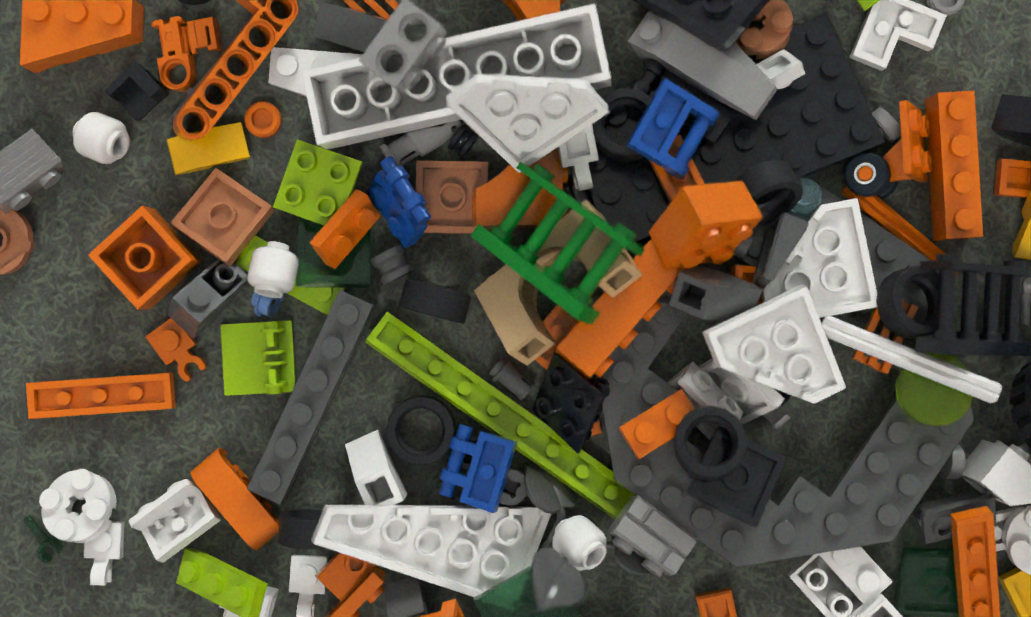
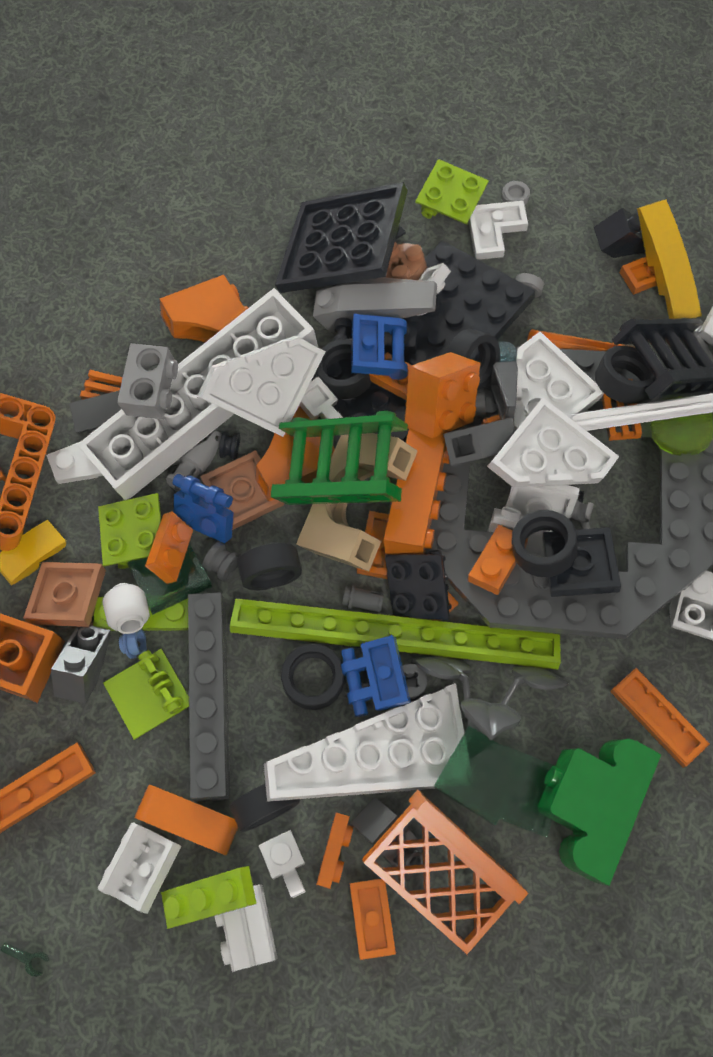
camera: 30 degrees left, 20 degrees down
white plate [39,469,117,543] -> none
white plate [84,521,125,586] -> none
orange plate [145,318,207,382] -> none
orange tile [244,101,282,138] -> none
orange plate [315,552,377,602] -> none
white slope [345,430,407,505] -> none
white head [552,515,607,571] -> none
light grey brick [607,495,697,577] -> none
orange plate [844,100,933,199] -> none
orange brick [925,91,983,241] -> none

